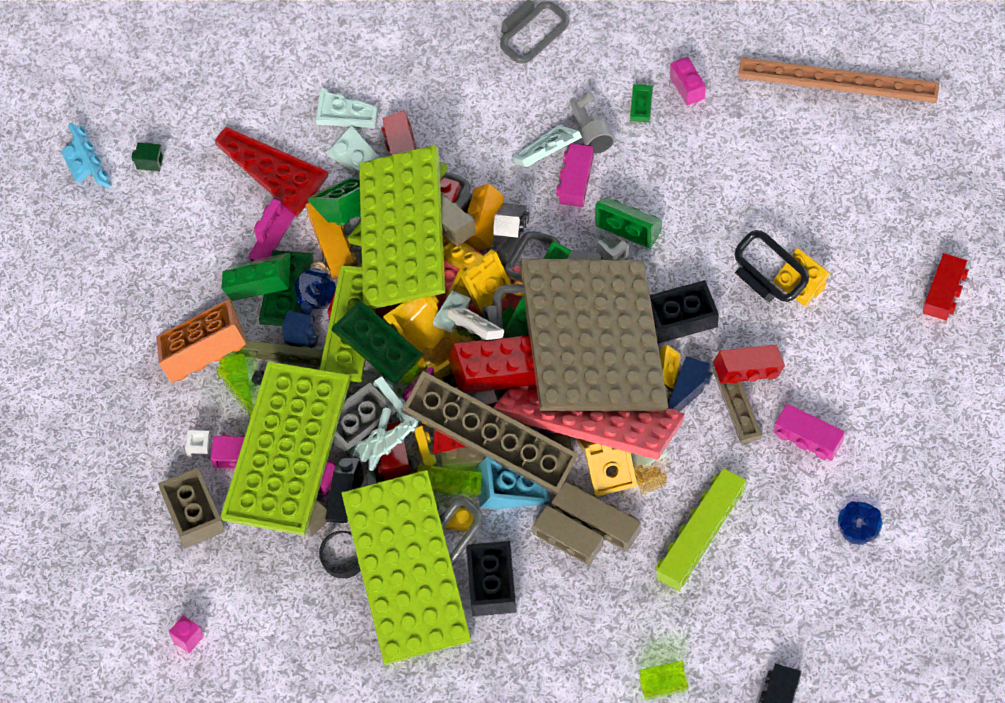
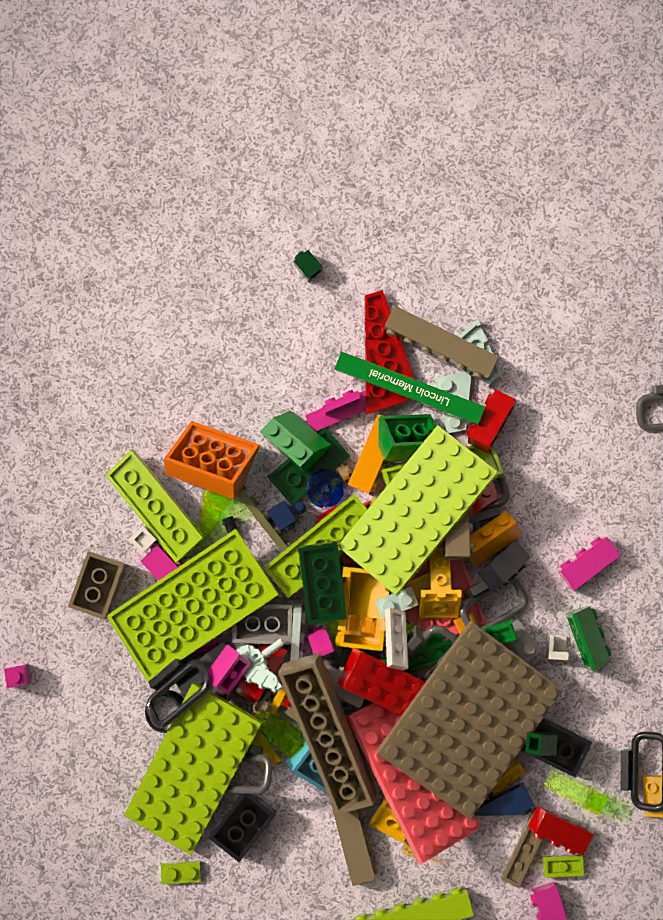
camera: 40 degrees right, 25 degrees up
medium azure bracket [61,123,112,188] -> none
light aqua wing [512,125,582,167] -> none
dark tan brick [533,506,603,566] -> none
light grey piece [570,92,615,154] -> none
none -> lime plate [105,450,205,563]
none -> black bar [146,658,211,728]
none -> lime plate [161,861,201,884]
none -> dark pink brick [208,644,252,695]
none -> green tile [334,351,485,425]
none -> dark tan brick [384,306,499,380]
none -> dark green brick [525,732,558,756]
none -> lime plate [542,854,584,878]
none -> clear neon green slope [543,769,608,816]

